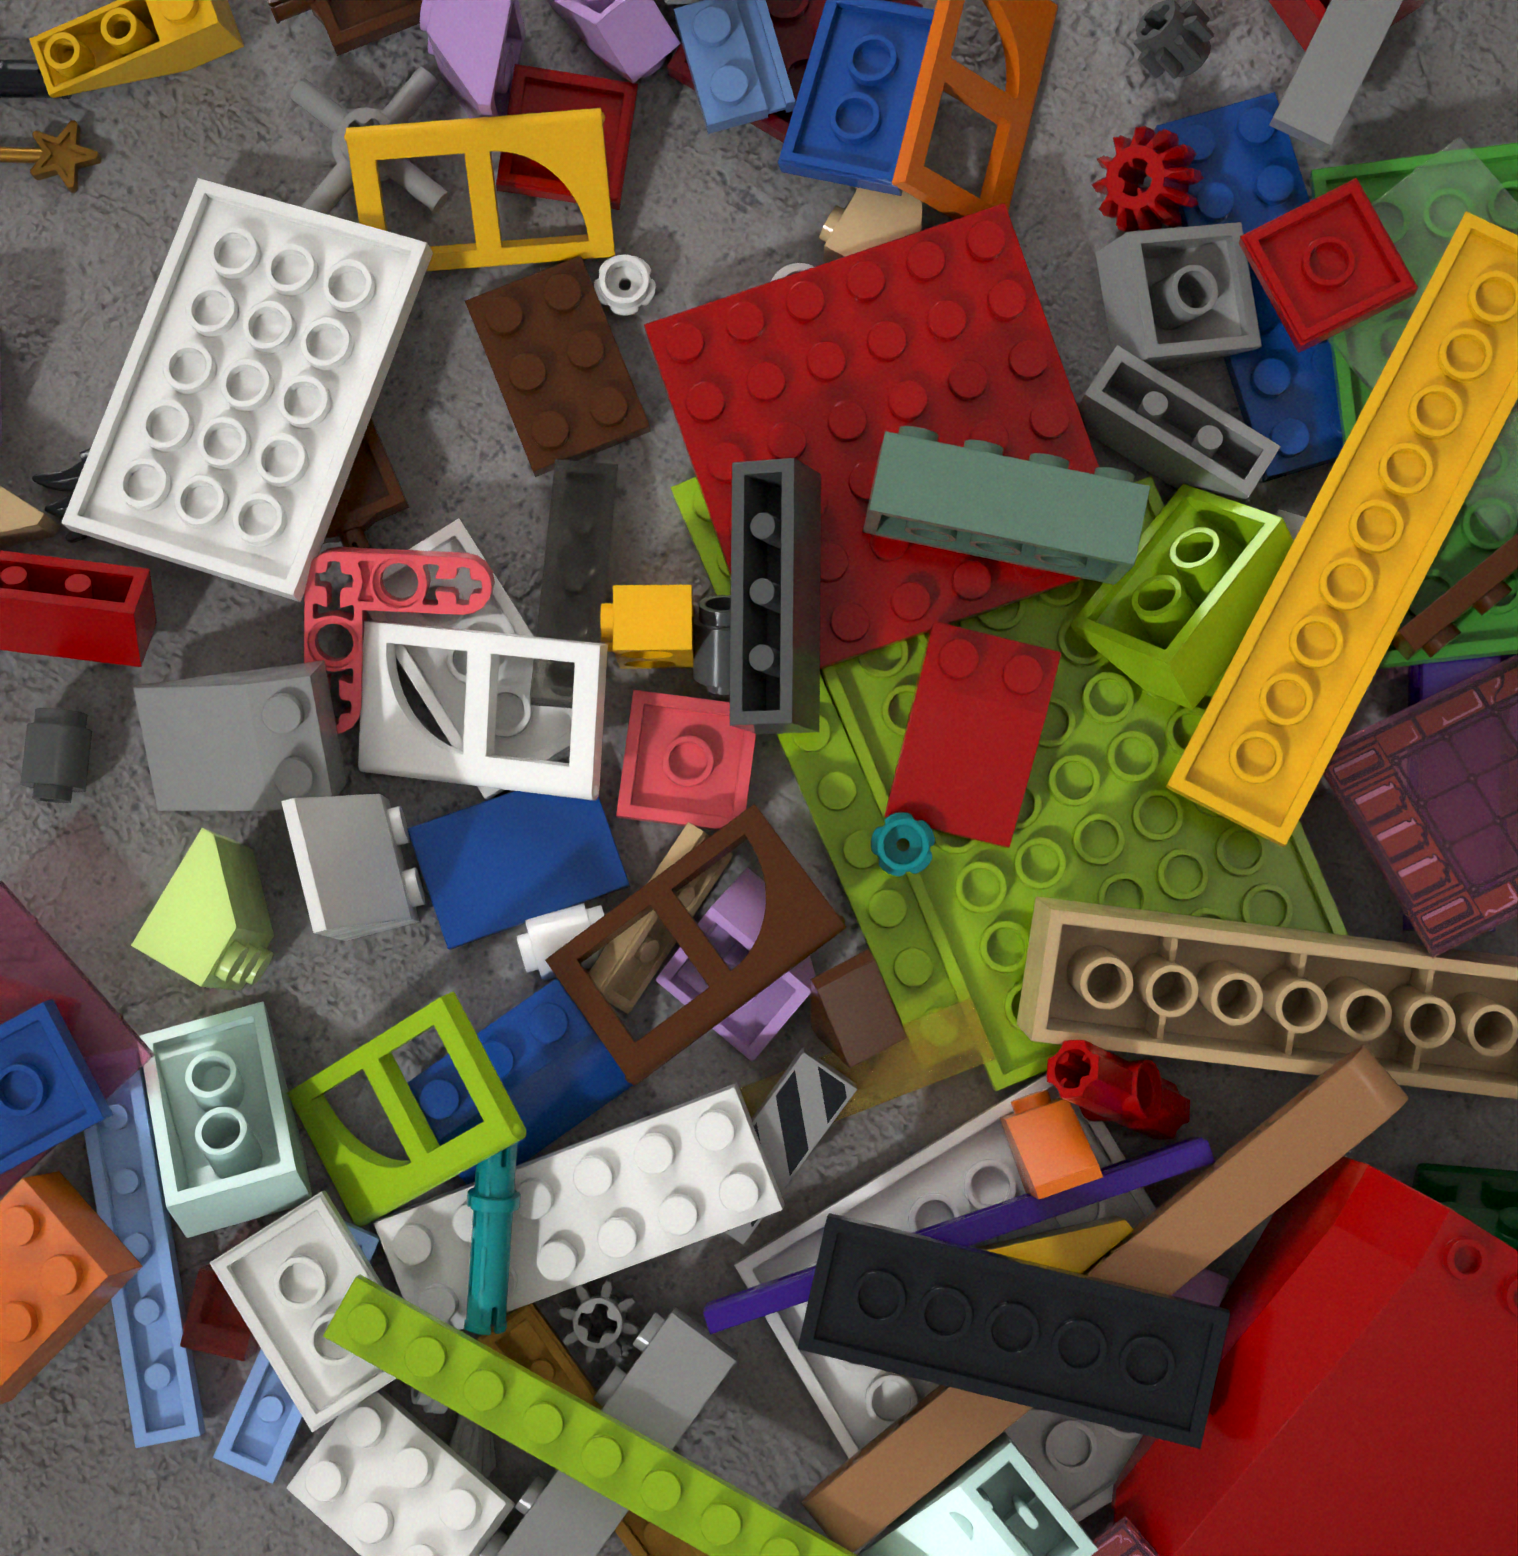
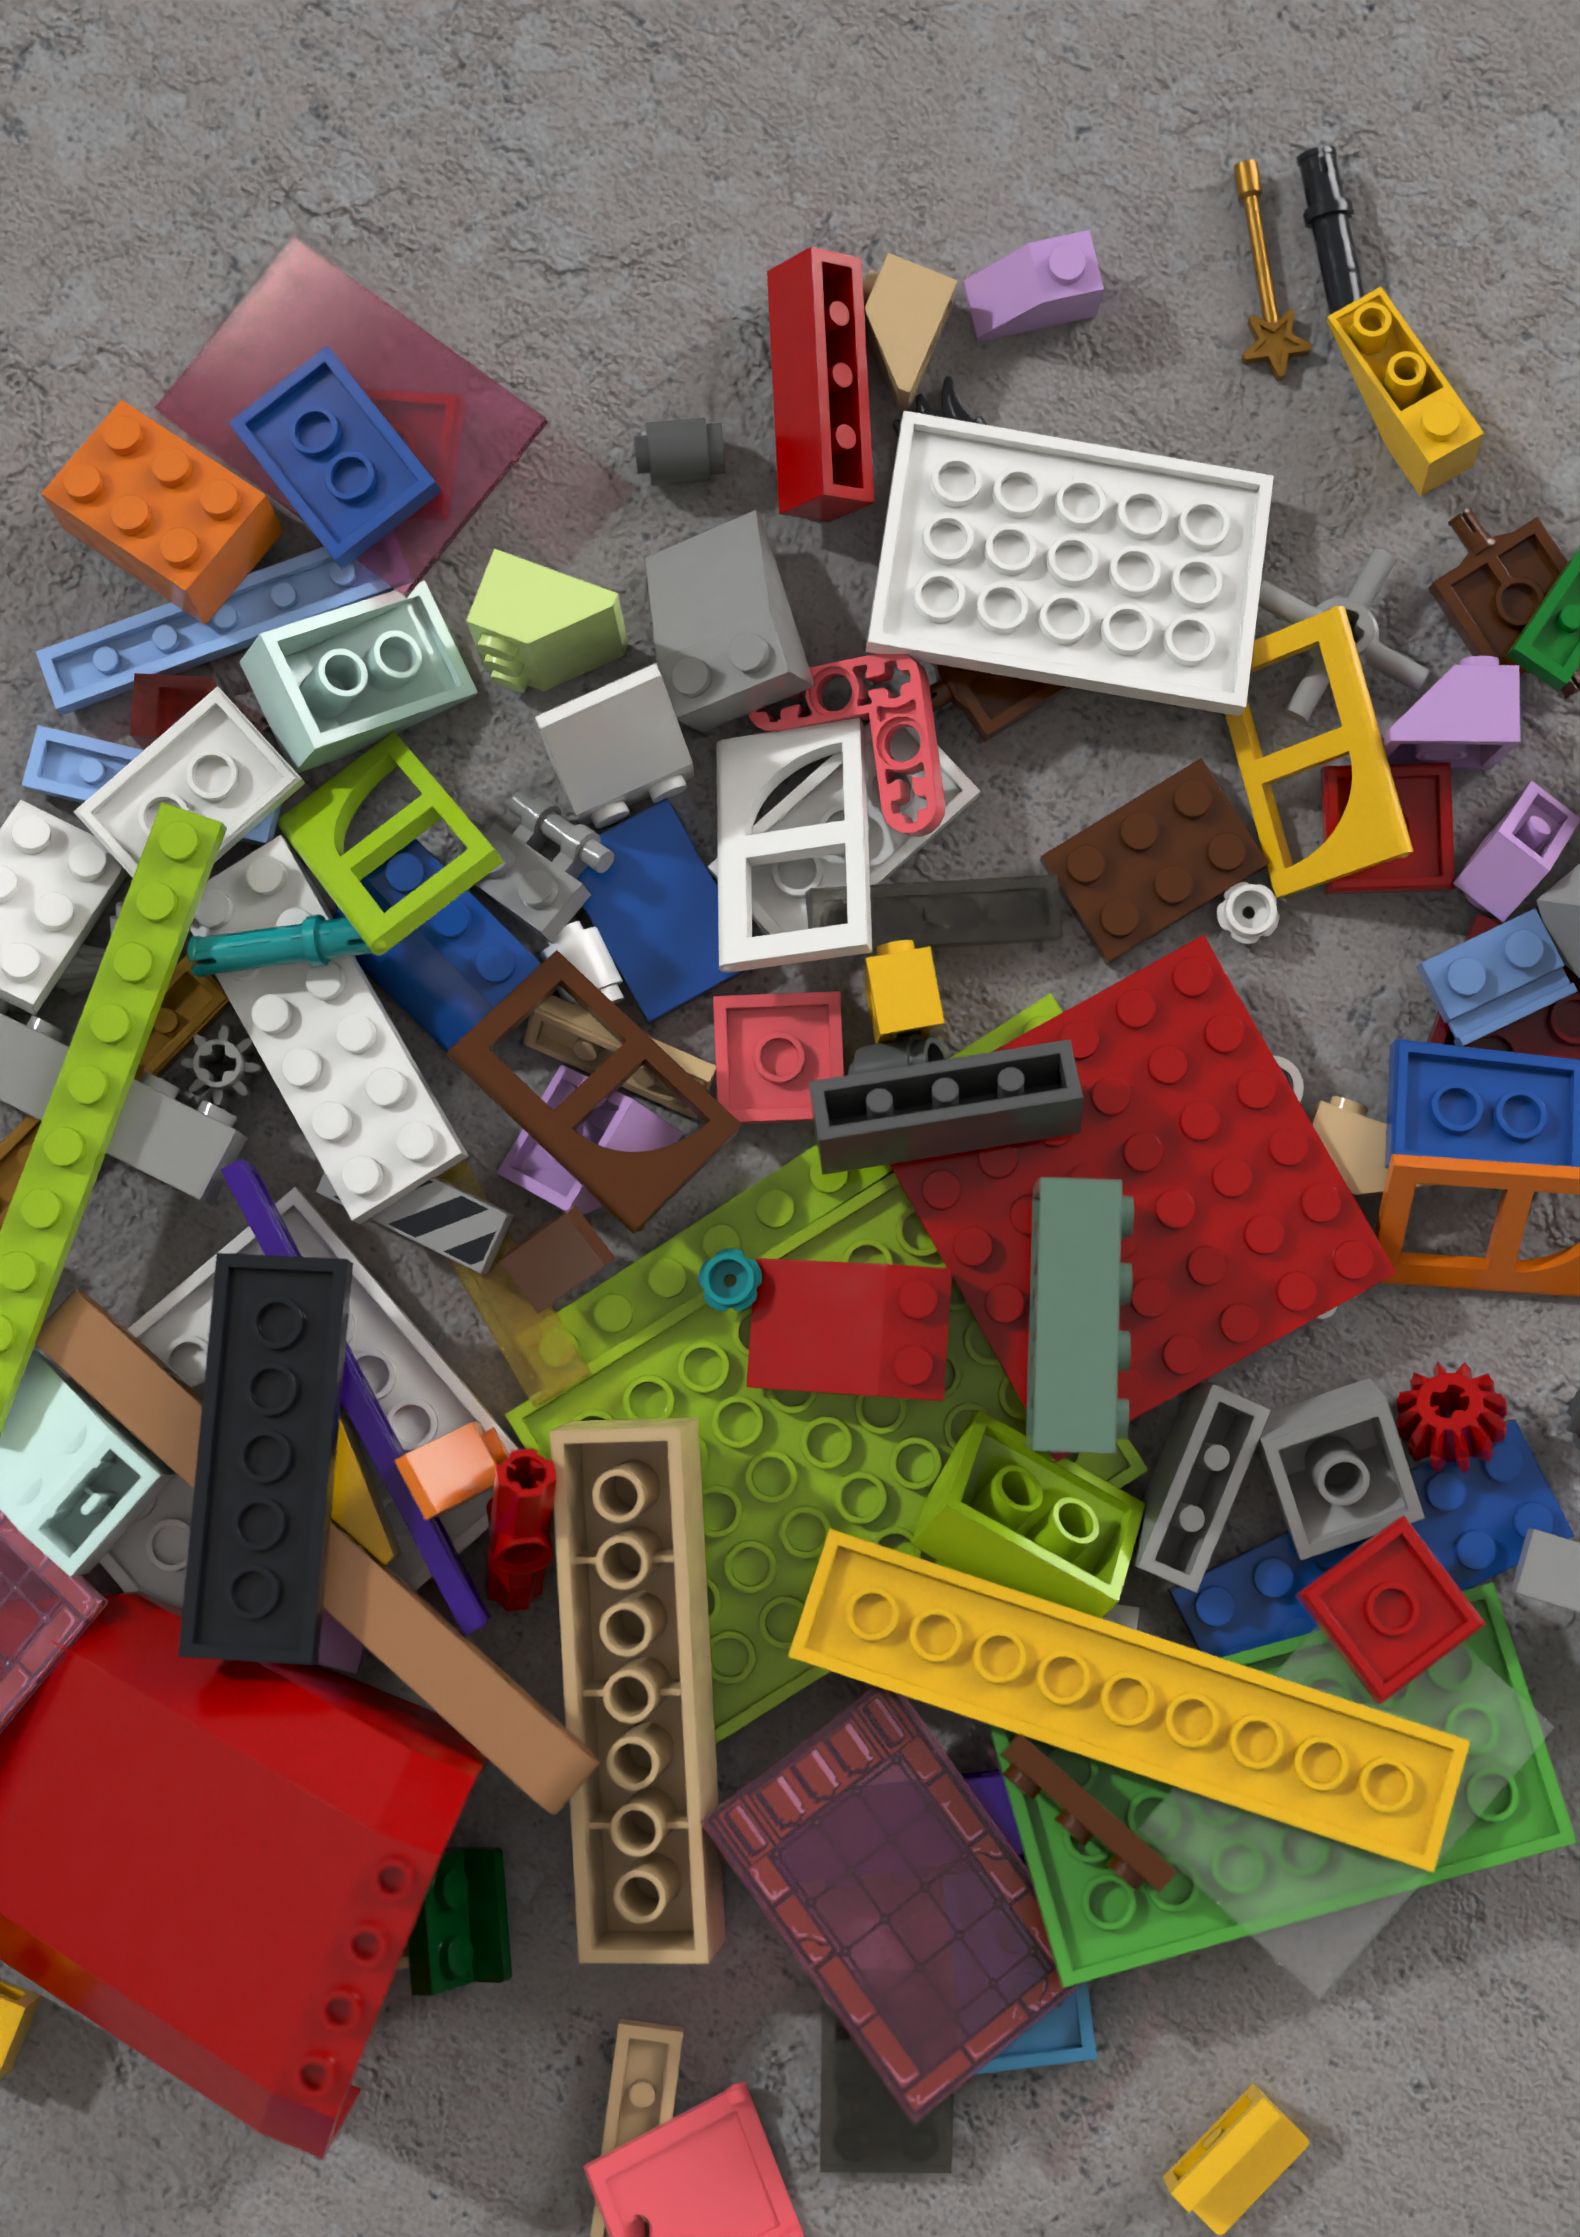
camera: 80 degrees right, 0 degrees up
none -> light grey plate [472,790,614,943]

